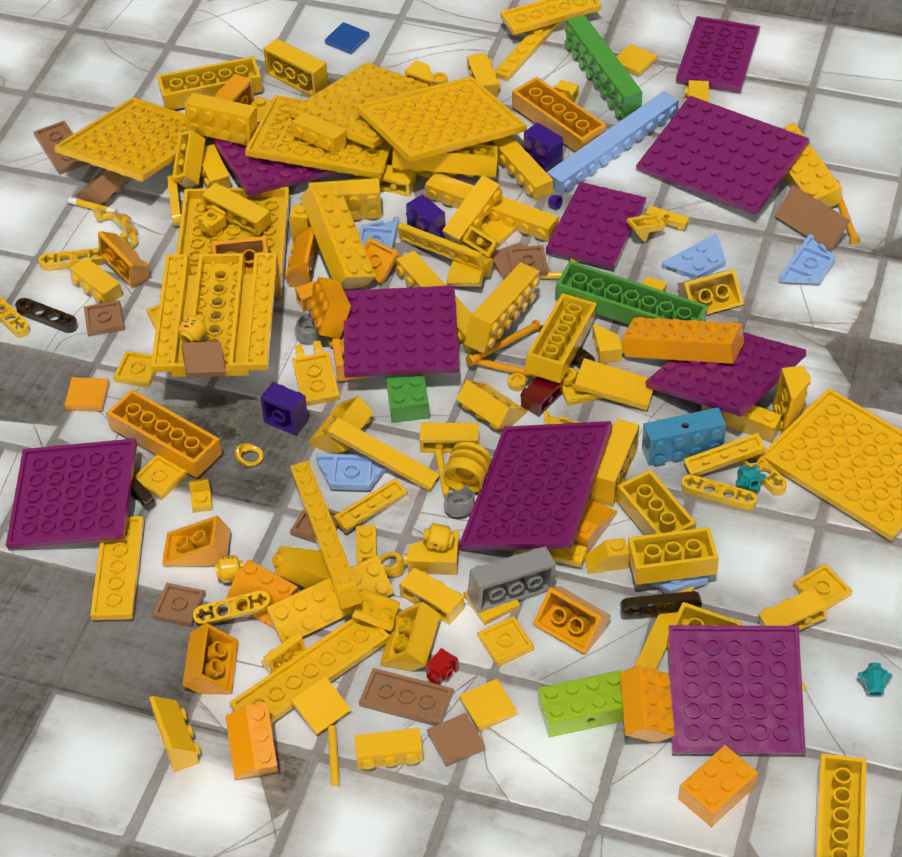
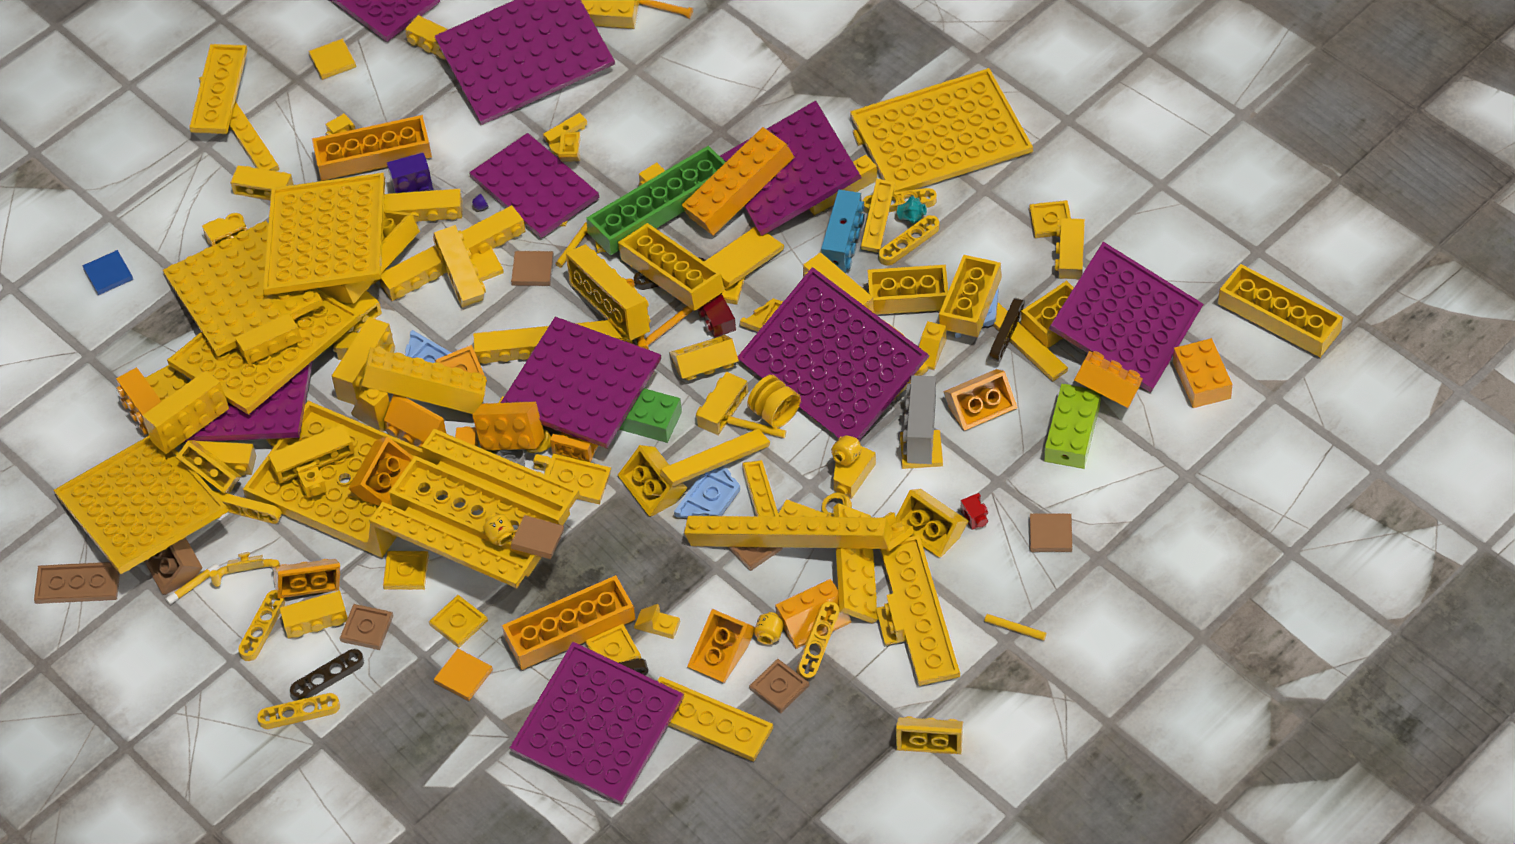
camera: 60 degrees left, 5 degrees up
yellow brick [157,56,263,110] -> none
light orange slope [182,623,238,695] -> none
light orange slope [225,702,278,780] -> none
yellow piece [234,443,264,467] -> none
dark purple brick [260,382,308,436] -> none
yellow brick [263,38,329,96] -> none
yellow slope [272,546,329,588] -> none
yellow tile [291,676,351,736] -> none
yellow brick [354,728,423,770] -> none
medium nougat tile [359,668,454,726] -> none
yellow tile [397,222,485,271] -> none
yellow brick [399,567,465,625] -> none
dark purple brick [406,194,446,239] -> none
light grey hair [443,485,475,517] -> none
yellow slope [446,244,494,287] -> none
yellow tile [459,679,517,732] -> none
yellow slope [462,225,498,257] -> none
yellow tile [477,616,534,667] -> none
medium nougat tile [508,245,548,276] -> none
yellow tile [508,373,527,391] -> none
light blue brick [547,91,679,195] -> none
bright green brick [565,15,643,120] -> none
yellow slope [592,324,624,364] -> none
light blue wing [662,234,726,279] -> none
yellow slope [677,269,744,315] -> none
yellow slope [772,366,811,434] -> none
medium nougat tile [774,185,851,251] -> none
light blue wing [779,234,836,284] -> none
teal rock [858,662,892,696] -> none

